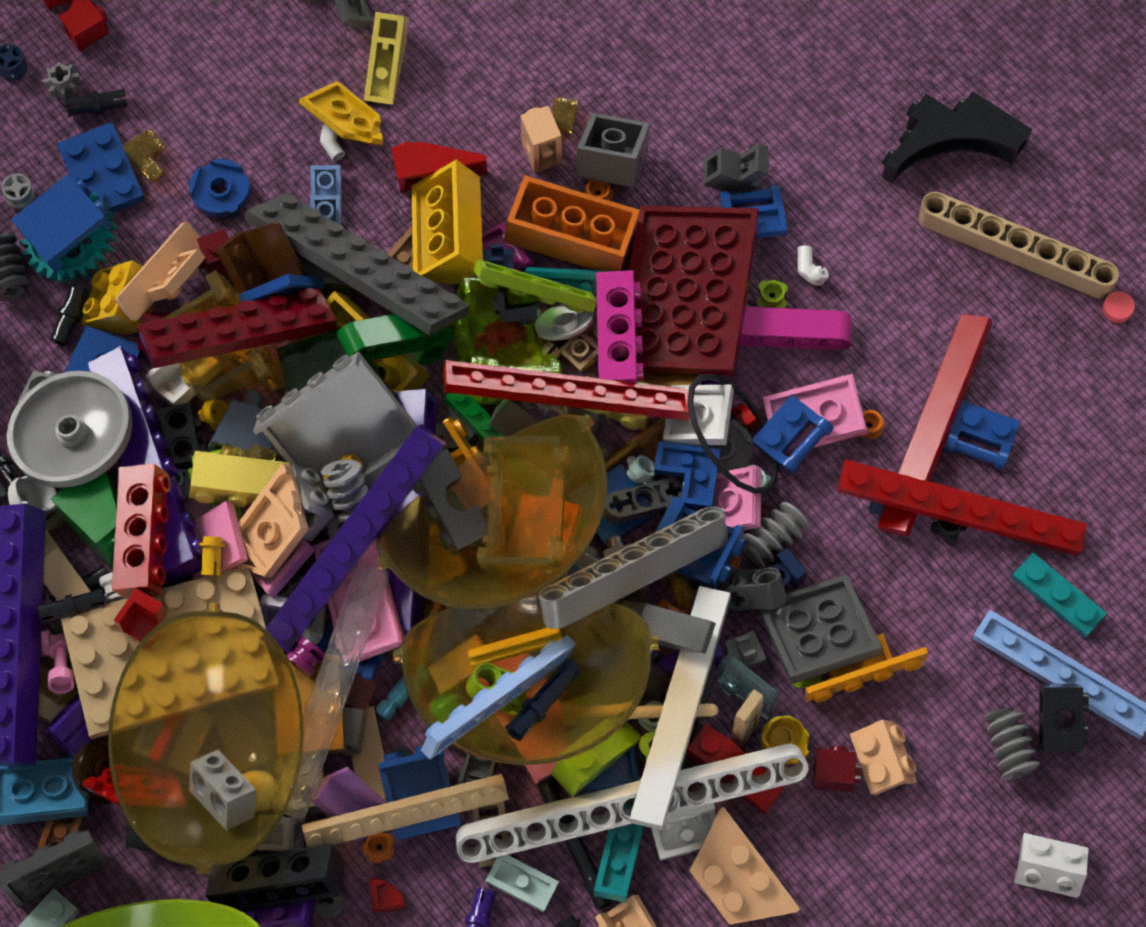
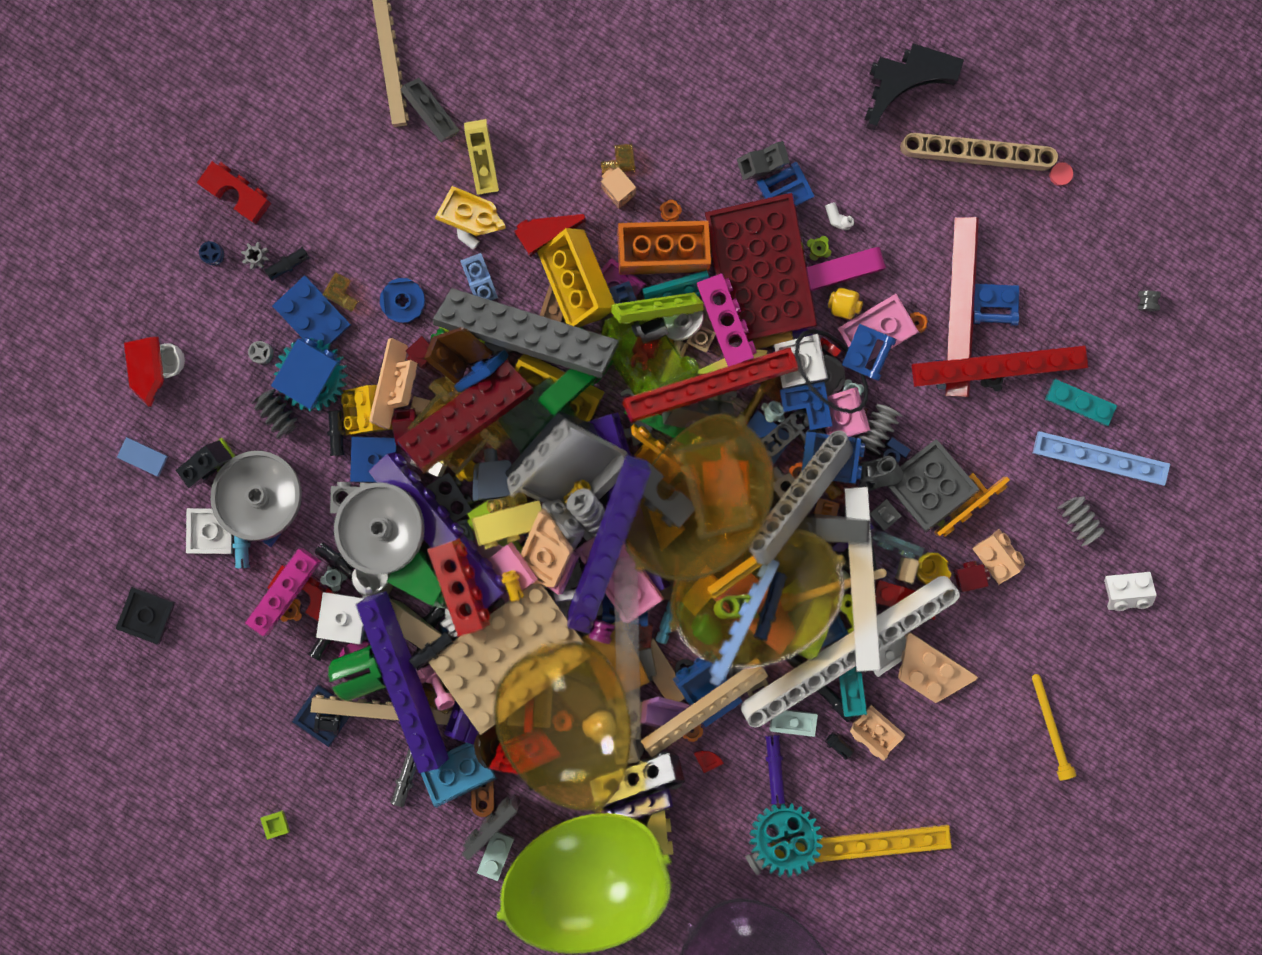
camera: 20 degrees left, 20 degrees up
red panel [114,588,167,645] -> none
light grey brick [189,750,256,831] -> none
dark grey brick [576,113,650,187] -> none
black brick [1039,684,1089,752] -> none
none -> yellow head [828,288,863,319]

